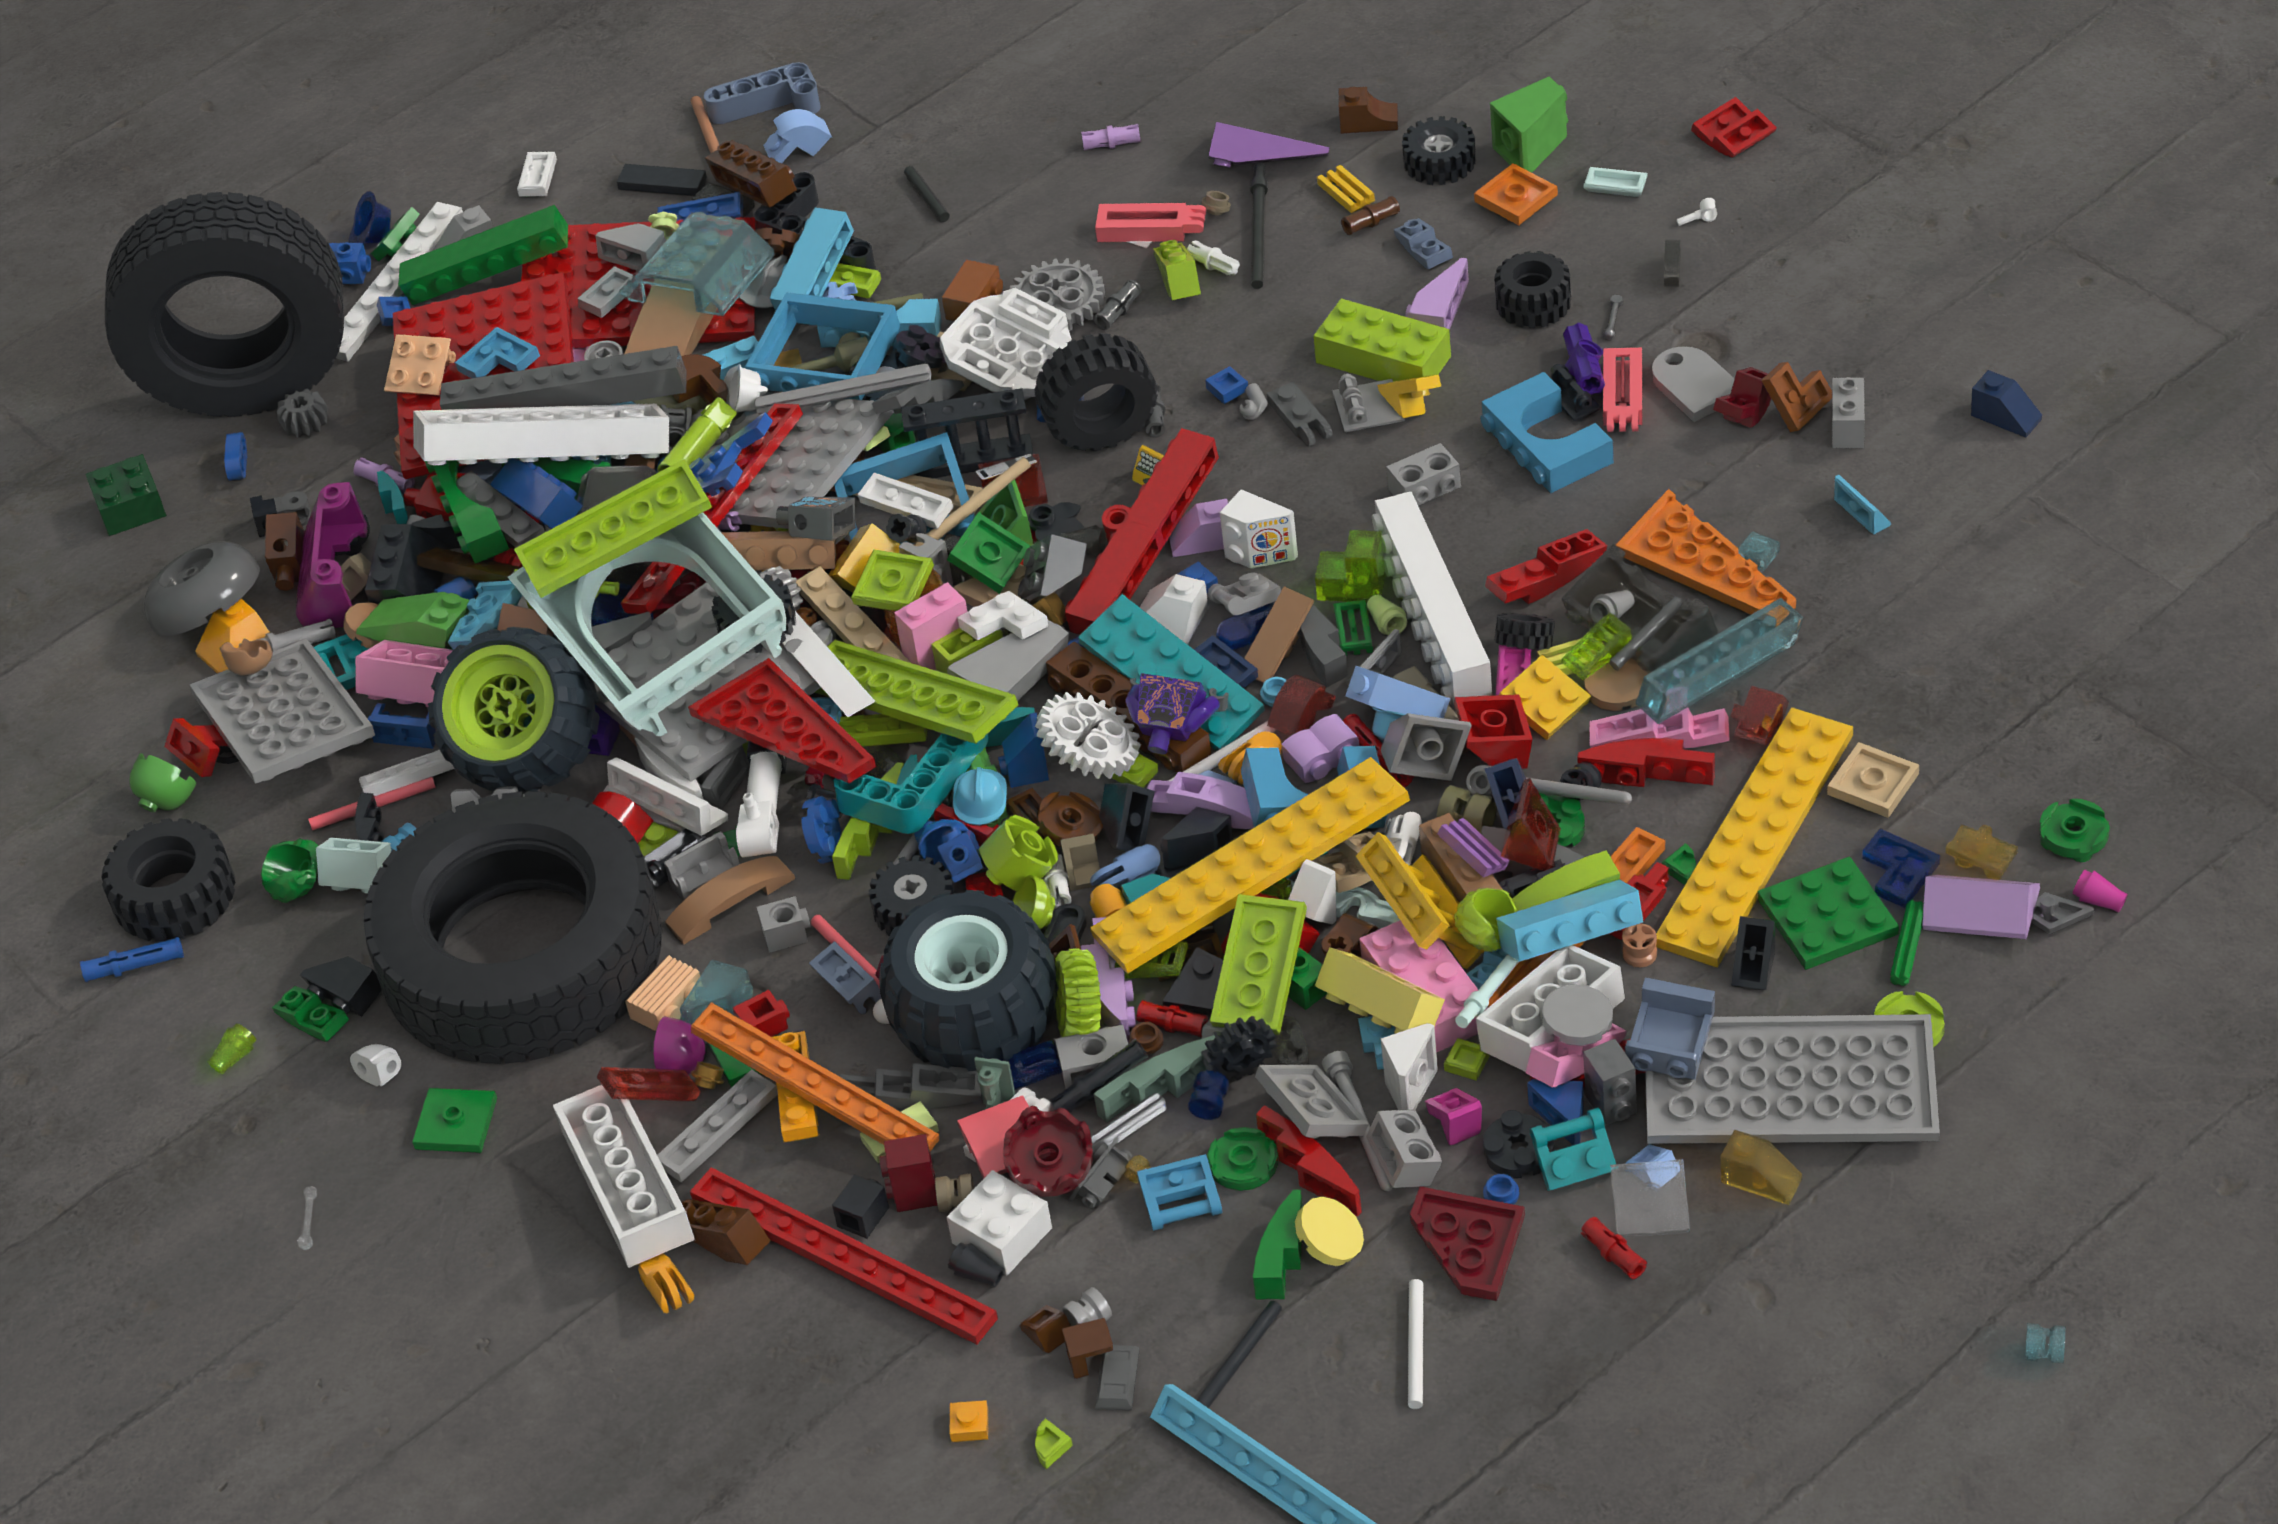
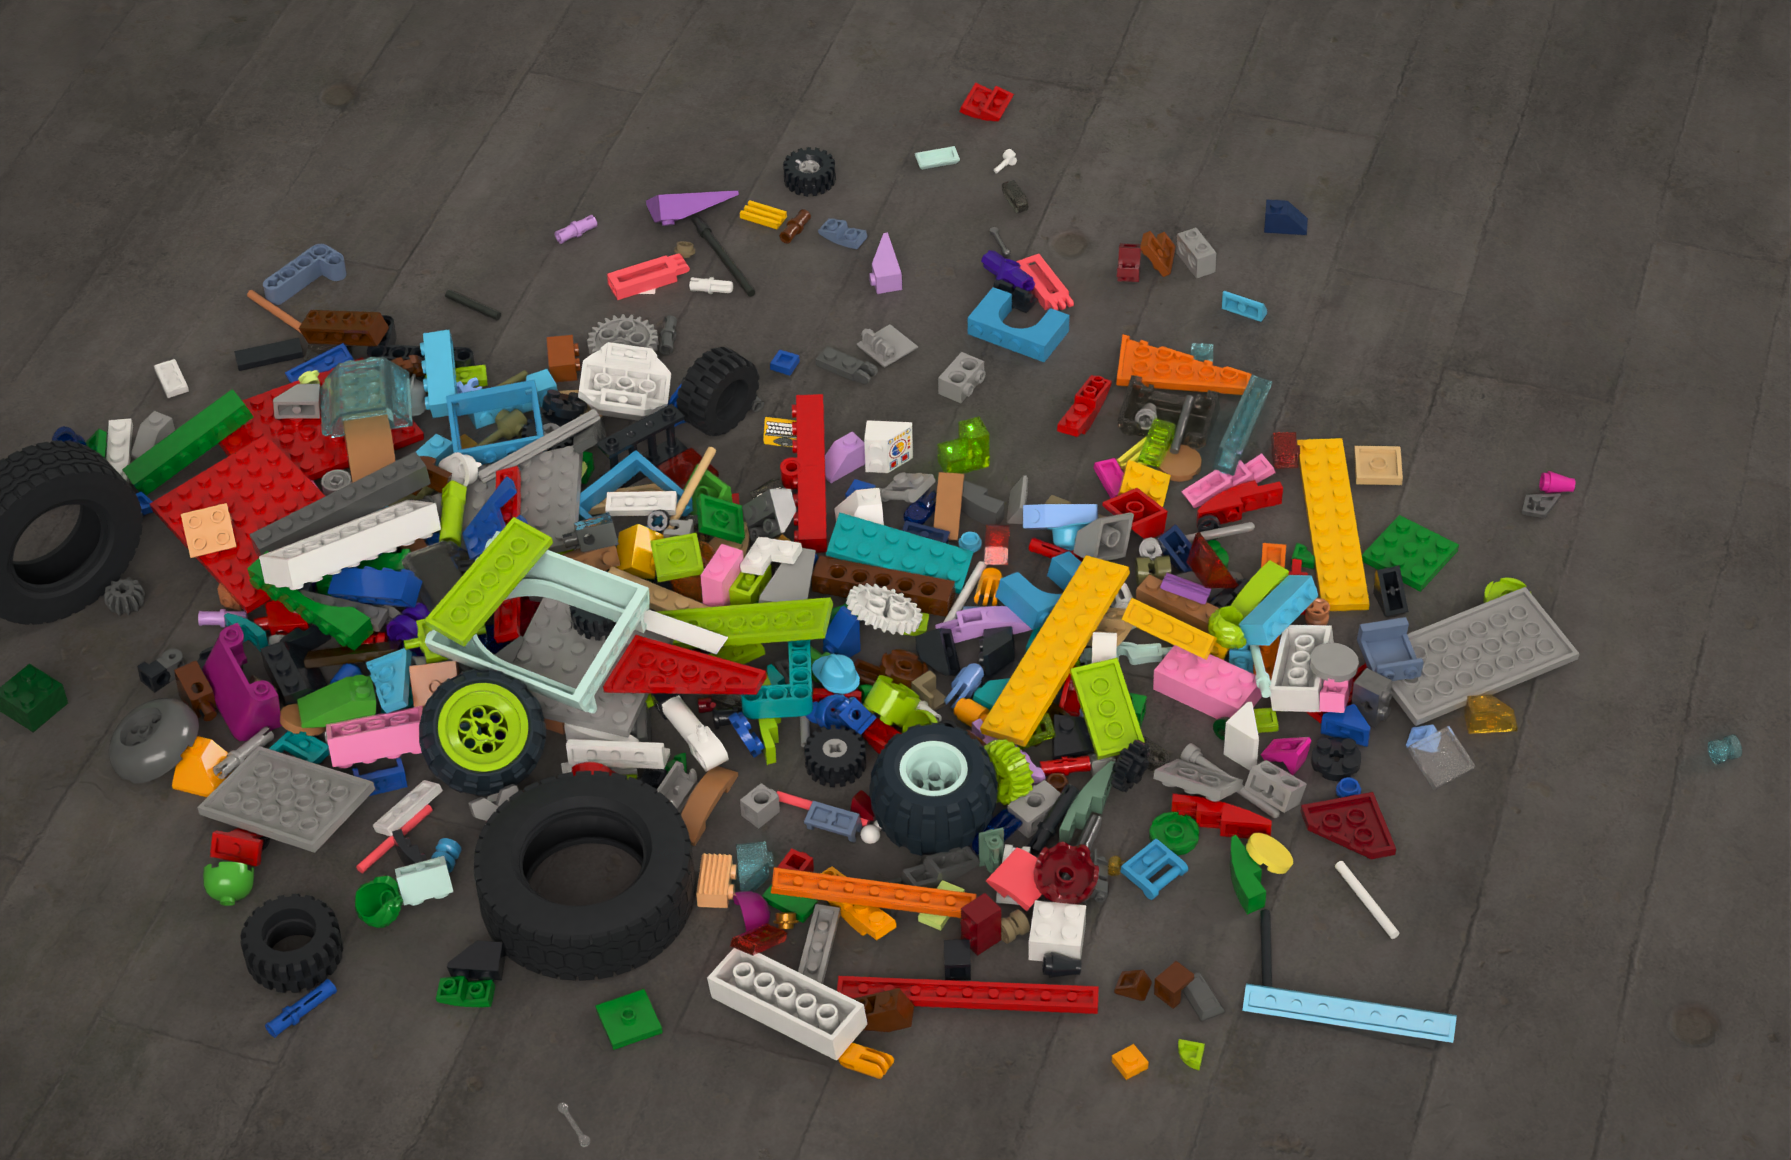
camera: 35 degrees left, 0 degrees up
clear neon green cone [207,1023,257,1075] -> none
medium nougat hair [220,638,273,676] -> none
blue beam [224,432,247,481] -> none
white piece [350,1044,401,1086] -> none
dark azure plate [455,327,540,378] -> none
light grey plate [578,266,638,318] -> none
light blue brick [763,109,832,163] -> none
white sticker [976,454,1037,480] -> none
black plate [1028,502,1086,542] -> none
light grey wheel [1061,1287,1112,1326] -> none
dark purple torso [1125,673,1229,754] -> none
lime slope [1153,240,1201,300] -> none
clear blue wheel [1188,1070,1229,1120] -> none
light grey arm [1239,383,1268,420] -> none
lavender brick [1281,714,1359,783] -> none
lime brick [1313,298,1451,382] -> none
light yellow brick [1315,947,1445,1034] -> none
reddish brown piece [1322,913,1378,963] -> none
green tile [1333,600,1373,656] -> none
reddish brown arch [1339,87,1398,134] -> none
medium azure plate [1358,1016,1396,1070] -> none
yellowish green cone [1367,595,1407,635] -> none
white brick [1372,491,1492,713] -> none
yellow slope [1377,374,1441,418] -> none
orange plate [1474,163,1558,225] -> none
bright green slope [1490,77,1568,173] -> none
black tyre [1494,251,1571,328] -> none
black tyre [1494,613,1555,650] -> none
teal plate [1530,1108,1618,1191] -> none
red pin [1581,1217,1647,1279] -> none
light grey tile [1652,347,1734,422] -> none
clear blue plate [1862,828,1940,908] -> none
green axle [1890,900,1924,986] -> none
lavender slope [1922,875,2040,939] -> none
clear yellow hips [1946,824,2018,880] -> none
green plate [2039,799,2110,862] -> none

